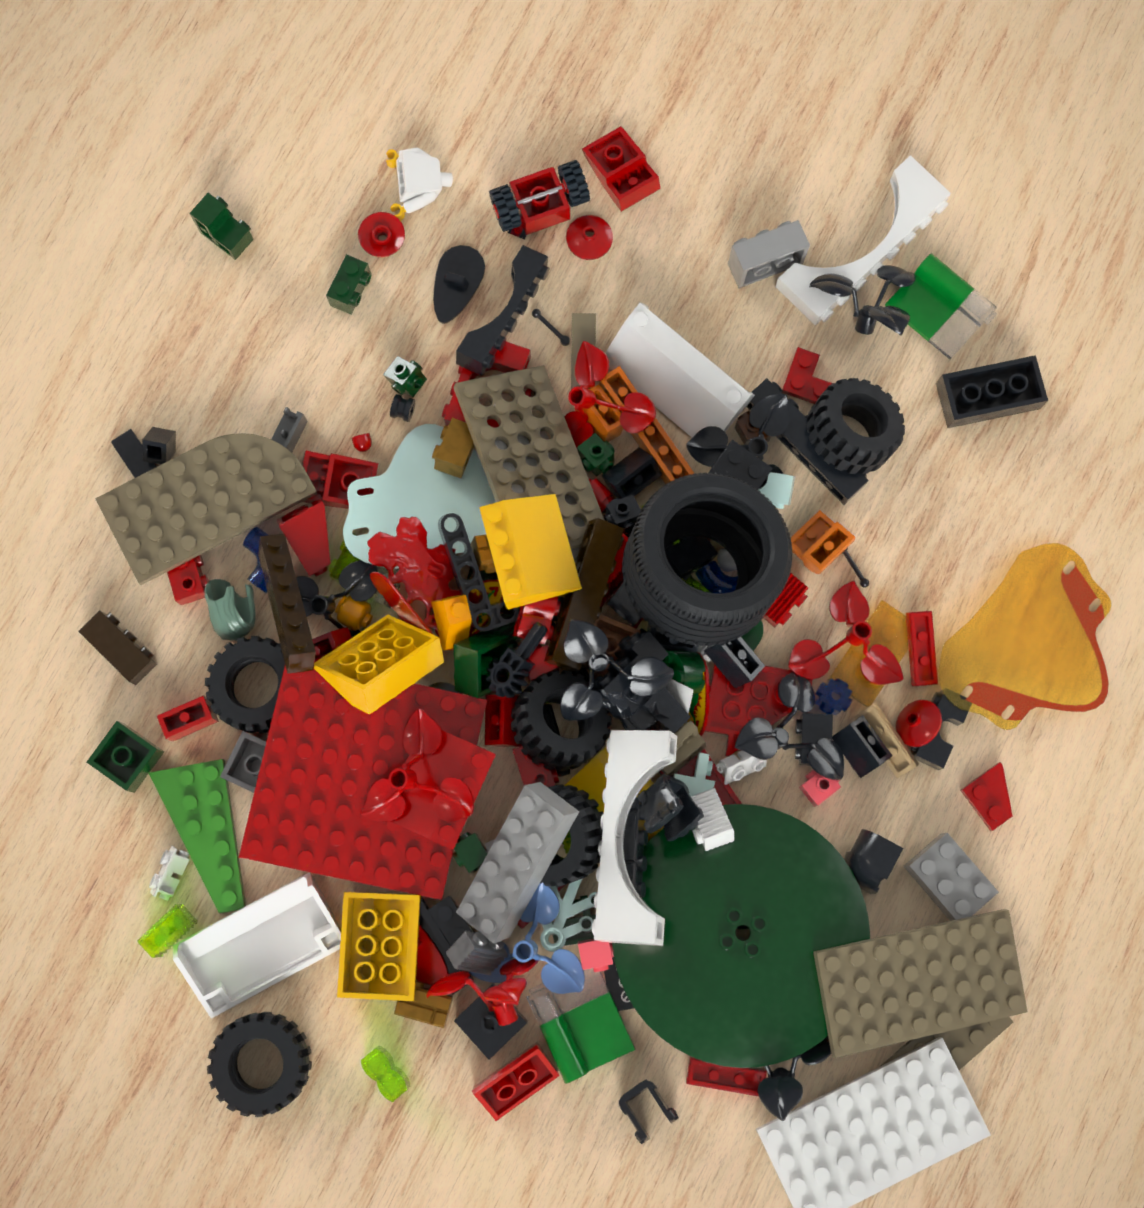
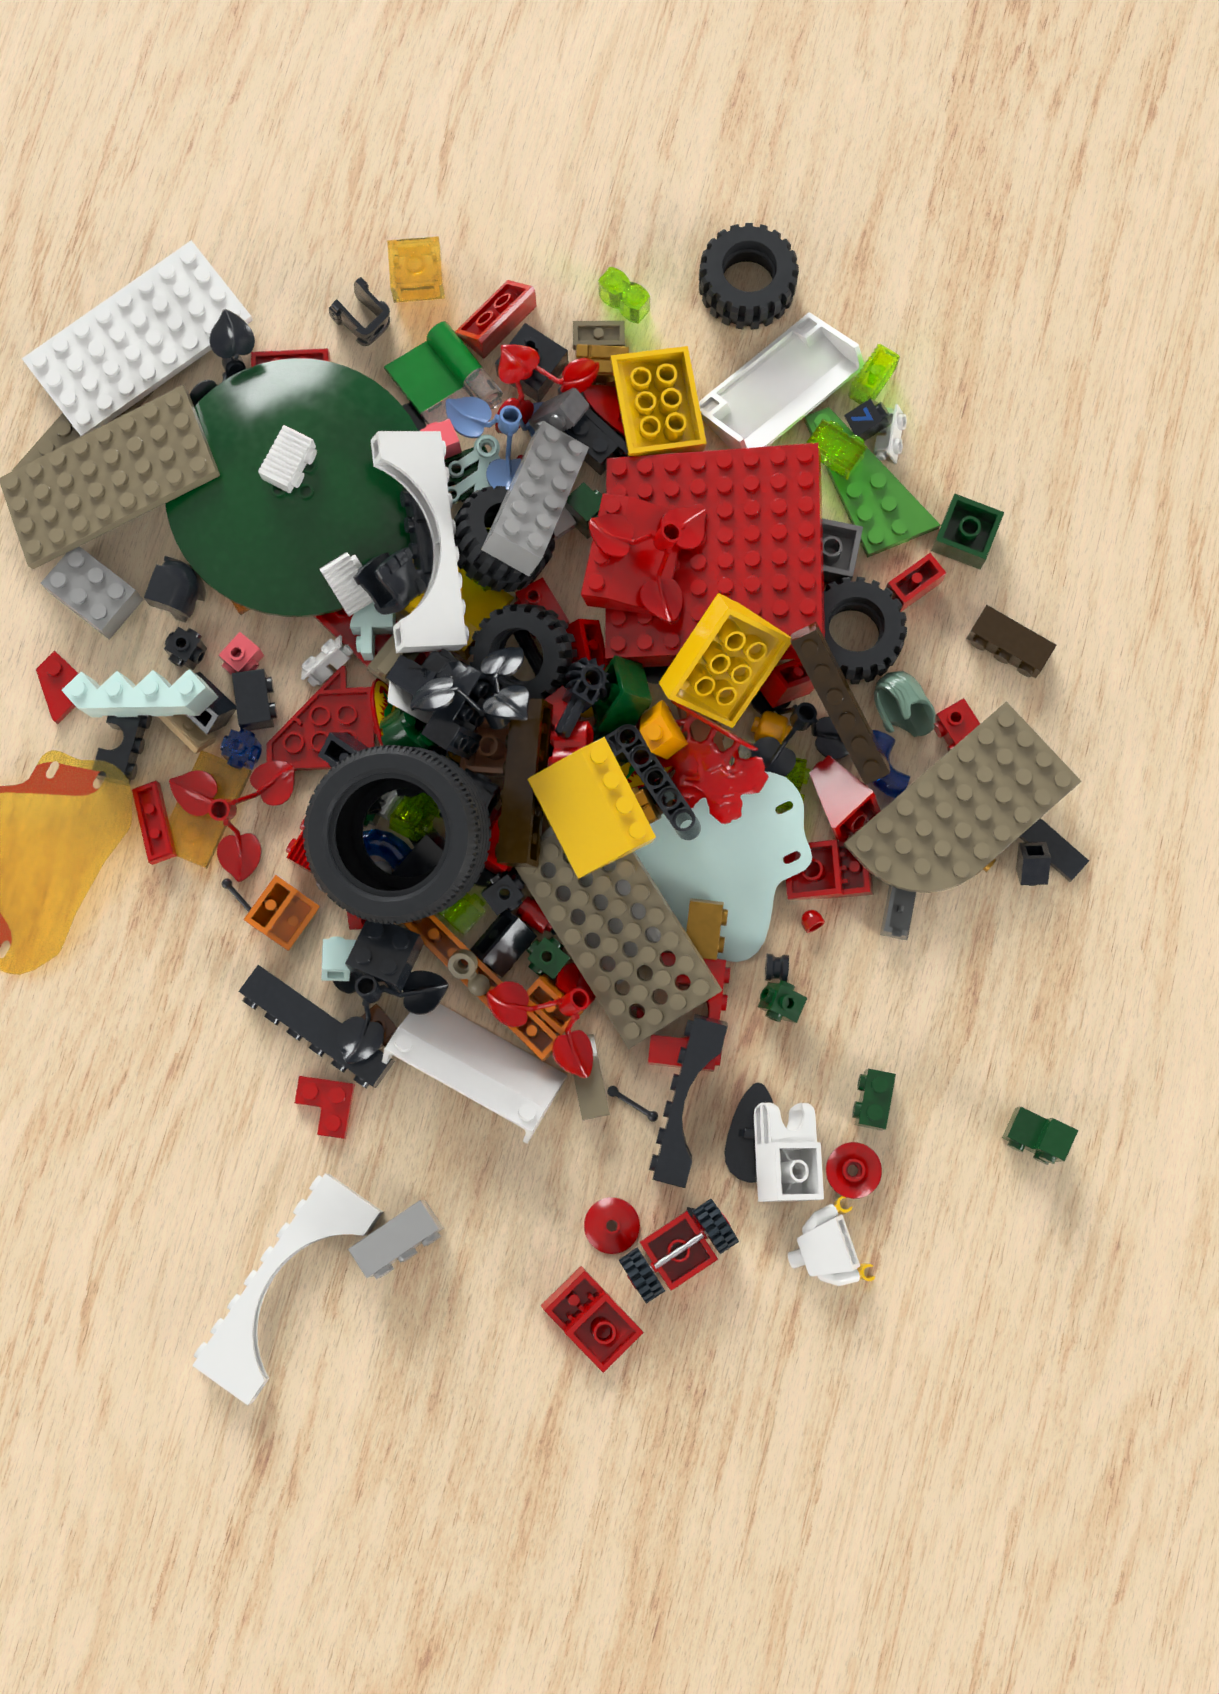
camera: 170 degrees right, 0 degrees up
black plant [734,672,844,780] -> none
black tyre [806,378,905,474] -> none
black plant [809,265,916,336] -> none
green door [885,253,997,359] -> none
red dish [896,700,942,747] -> none
black brick [936,355,1048,428] -> none
none -> light aqua brick [62,669,218,718]
none -> black brick [164,627,207,670]
none -> white brick [258,425,317,493]
none -> clear yellow container [387,236,445,303]
none -> dark tan plate [448,949,490,996]
none -> dark tan plate [573,321,625,350]
none -> white brick [754,1103,824,1202]
none -> clear neon green brick [806,419,867,480]
none -> black brick [844,398,890,442]

